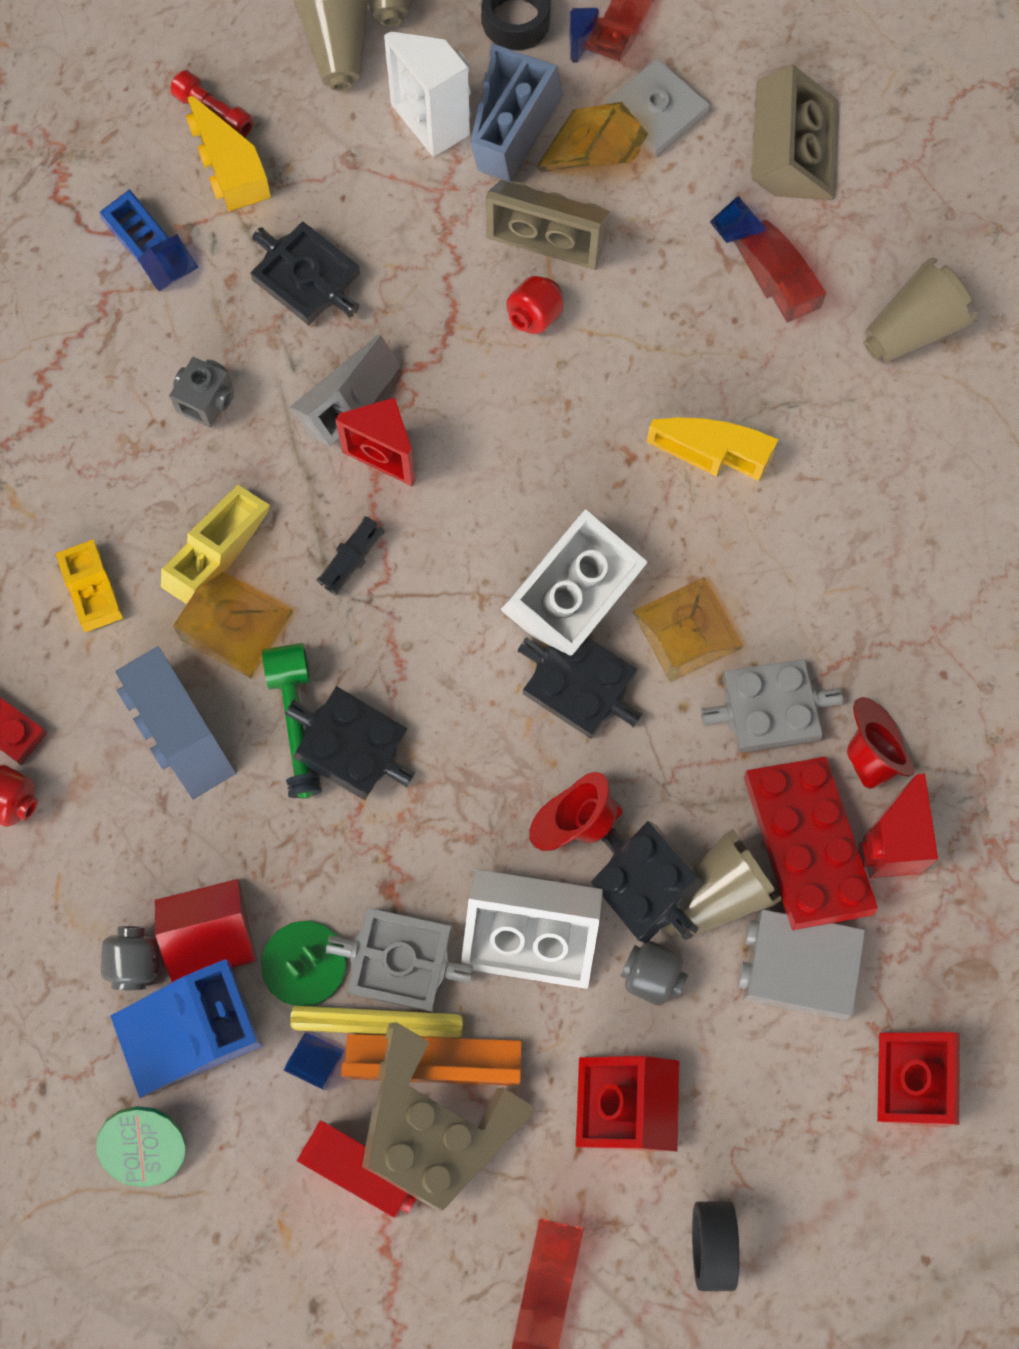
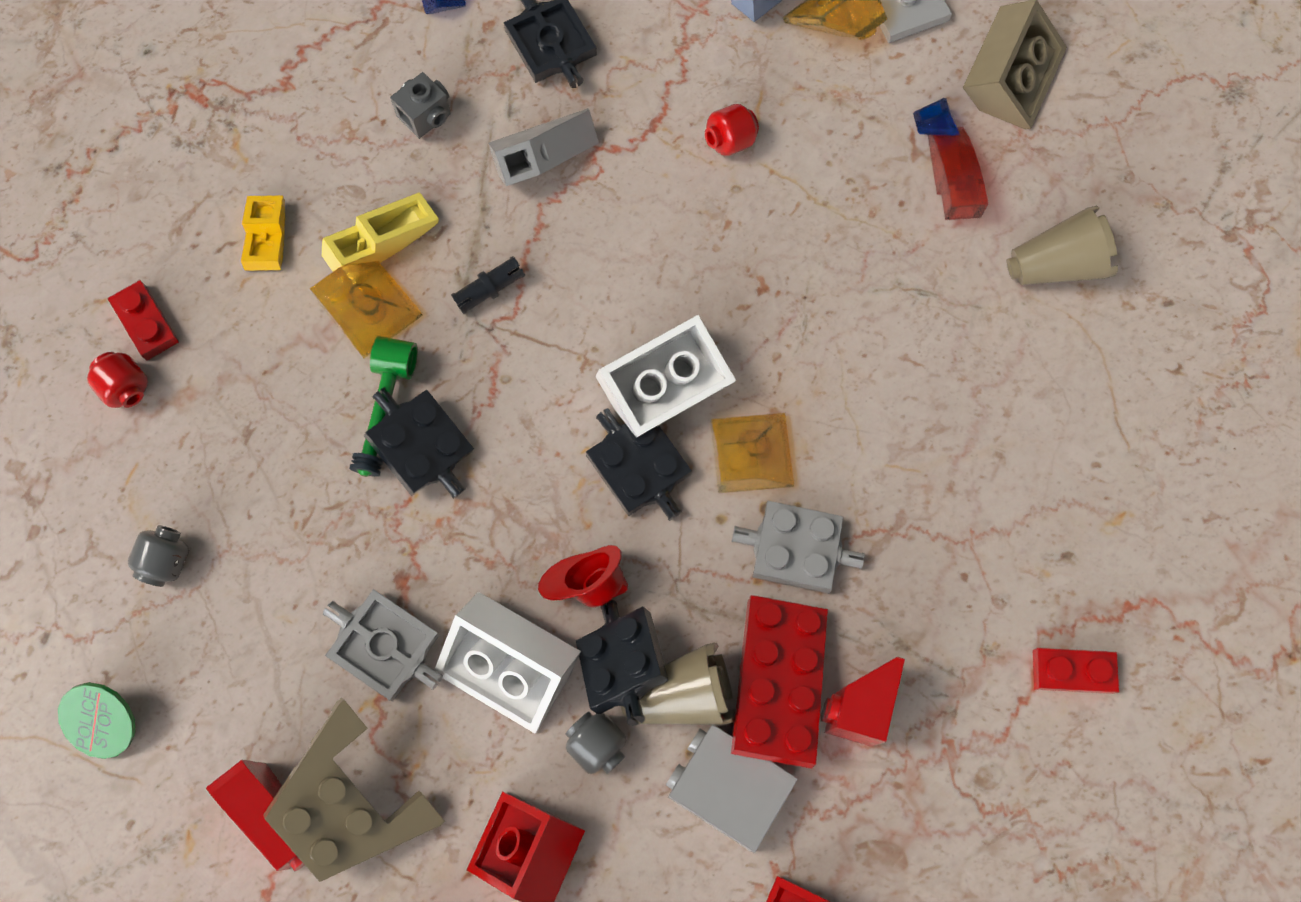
camera: 20 degrees right, 0 degrees up
blue slope [110,959,264,1098] -> none
sand blue wedge [115,646,236,799] -> none
red slope [155,879,257,982] -> none
green piece [261,921,347,1006] -> none
clear blue slope [283,1032,344,1091] -> none
light yellow axle [290,1006,463,1038] -> none
red slope [335,397,416,486] -> none
orange fence [341,1034,521,1086] -> none
dark tan slope [486,180,611,270] -> none
yellow slope [646,417,779,481] -> none
red piece [846,697,915,789] -> none

